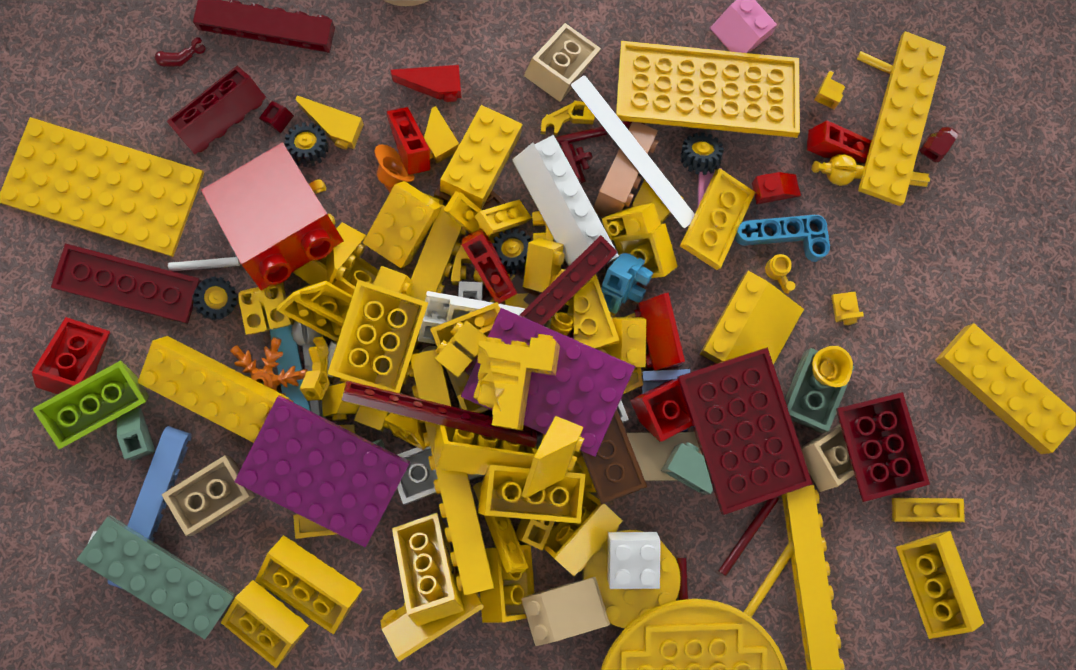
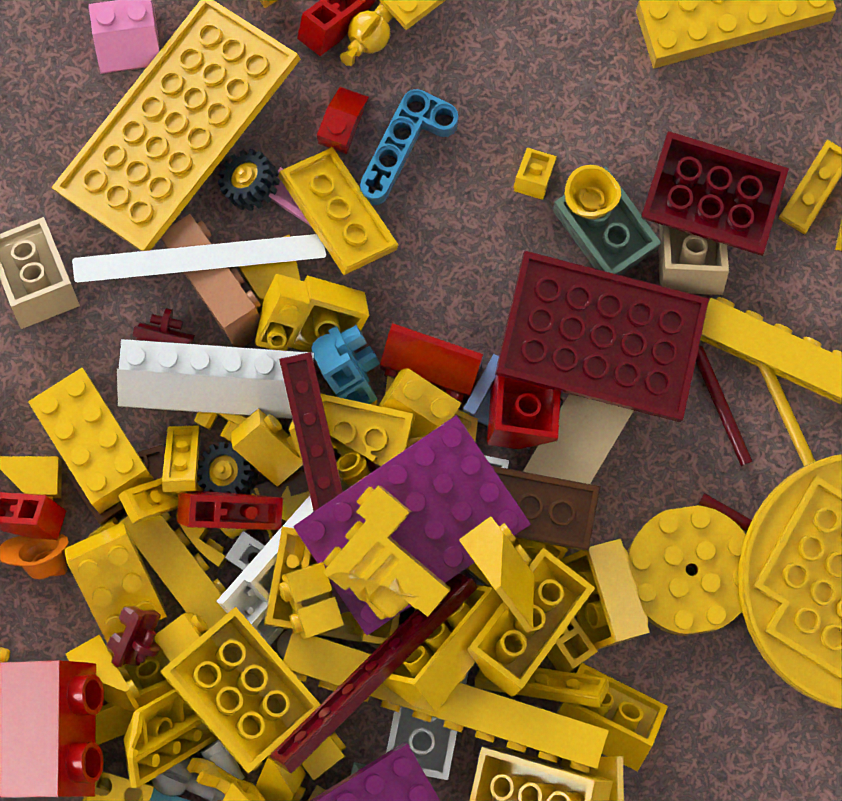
camera: 50 degrees left, 0 degrees up
yellow slope [384,413,427,450] -> none
tan slope [522,577,610,646] -> none
yellow piece [541,100,595,136] -> none
dark red bar [556,121,645,145] -> none
white brick [607,532,660,589] -> none
sand green slope [661,442,713,495] -> none
yellow slope [700,271,804,365] -> none
yellow piece [765,254,795,293] -> none
yellow bracket [831,291,864,325] -> none
none -> dark red hips [107,606,161,668]
none -> yellow slope [513,148,557,200]

